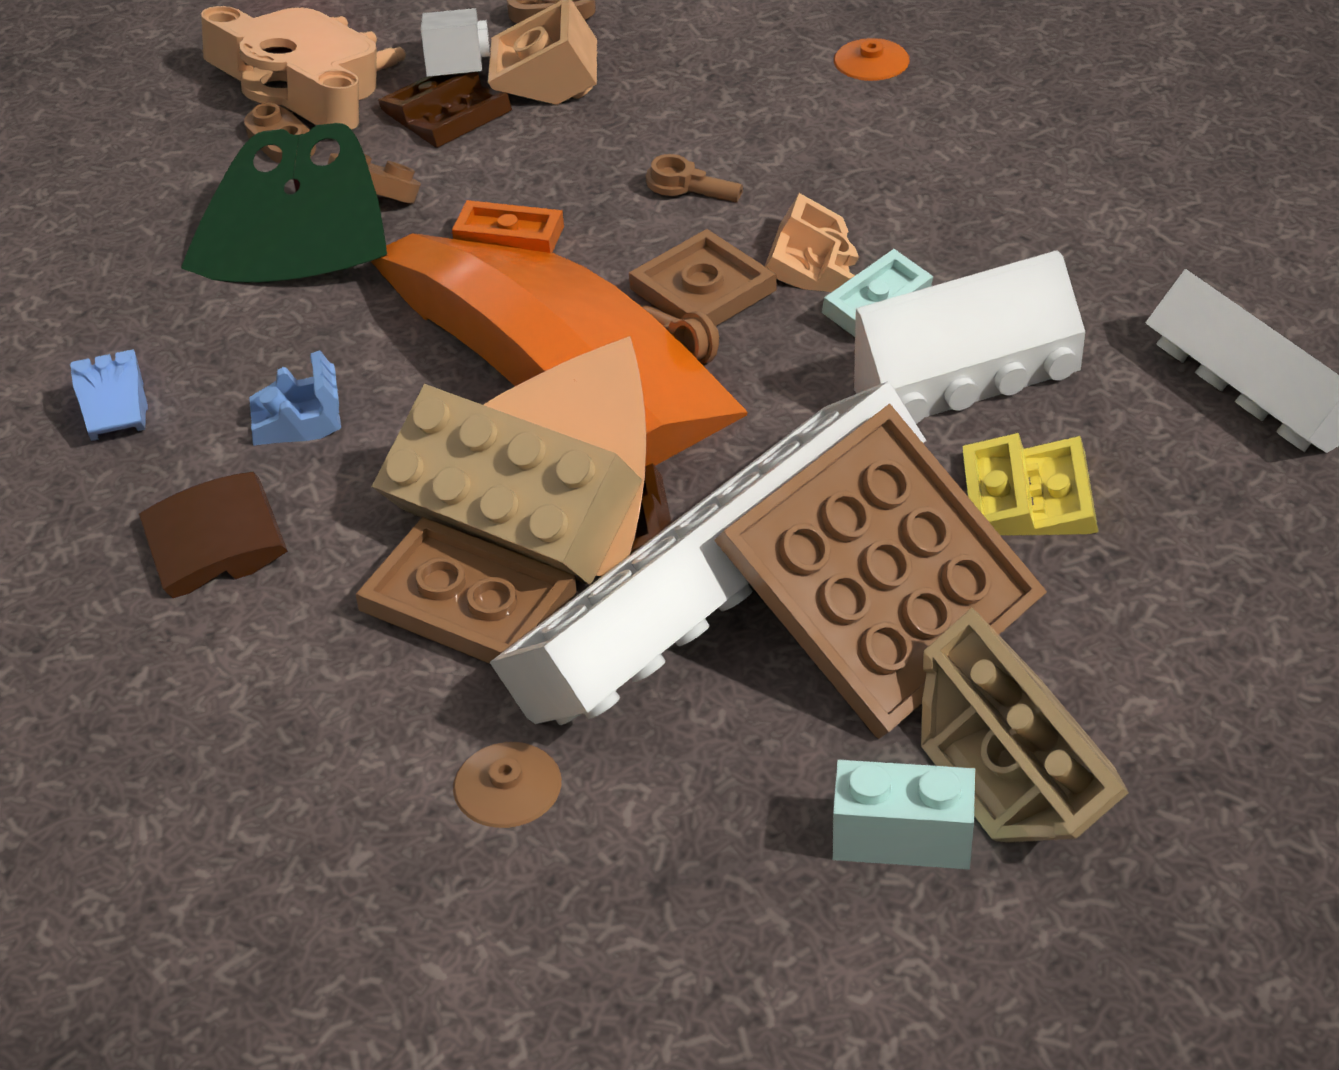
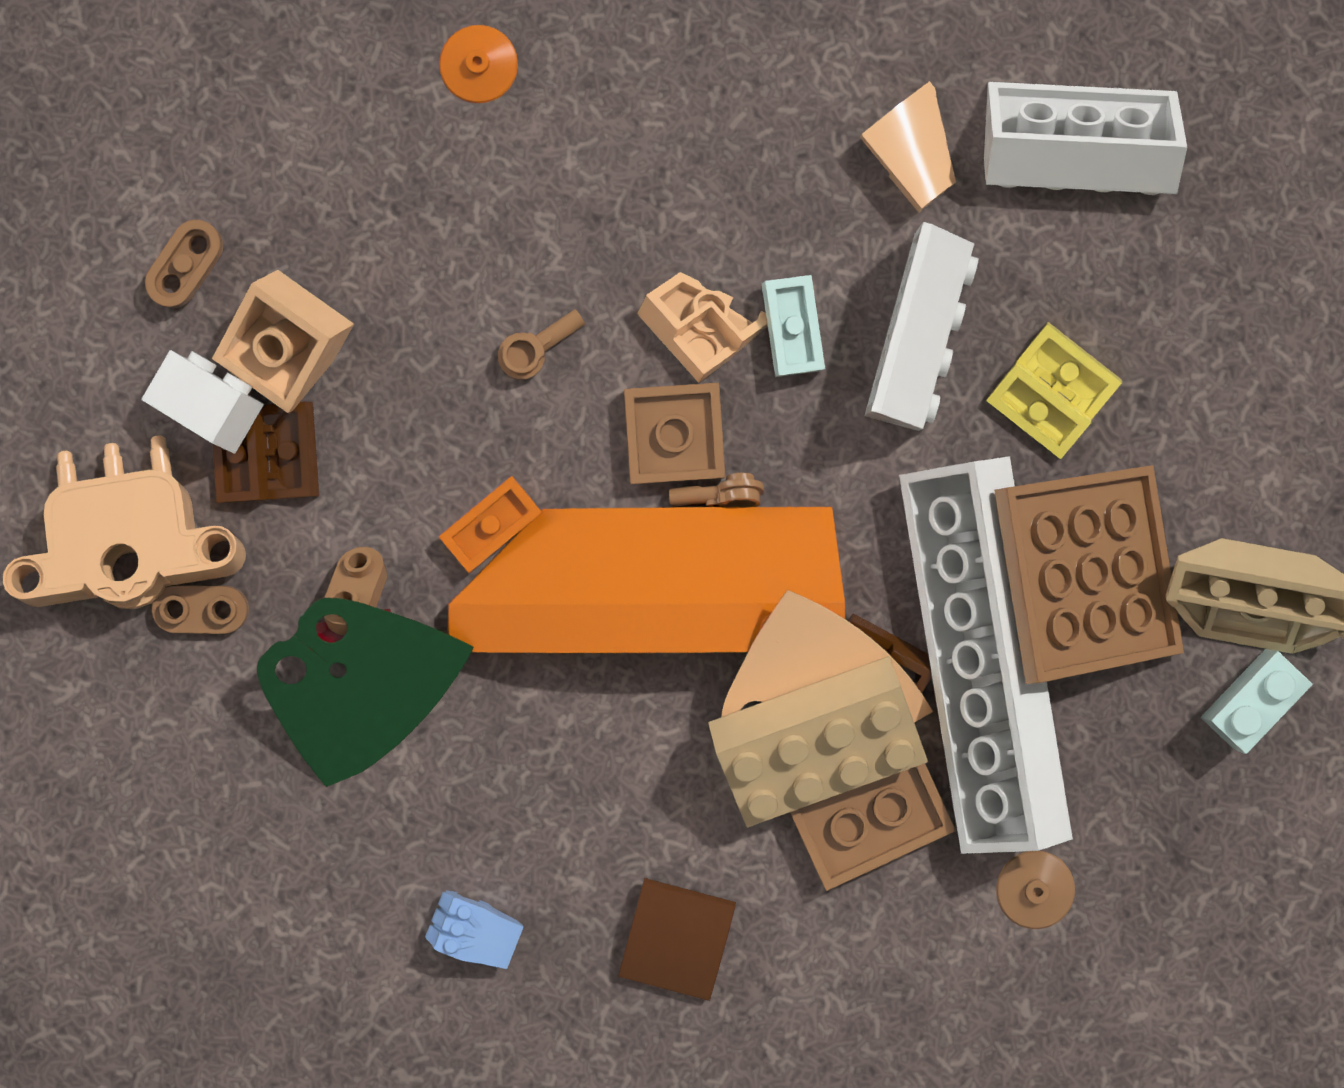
camera: 55 degrees left, 45 degrees up
light blue hand [249,350,341,446] -> none
none -> light nougat slope [860,81,956,213]

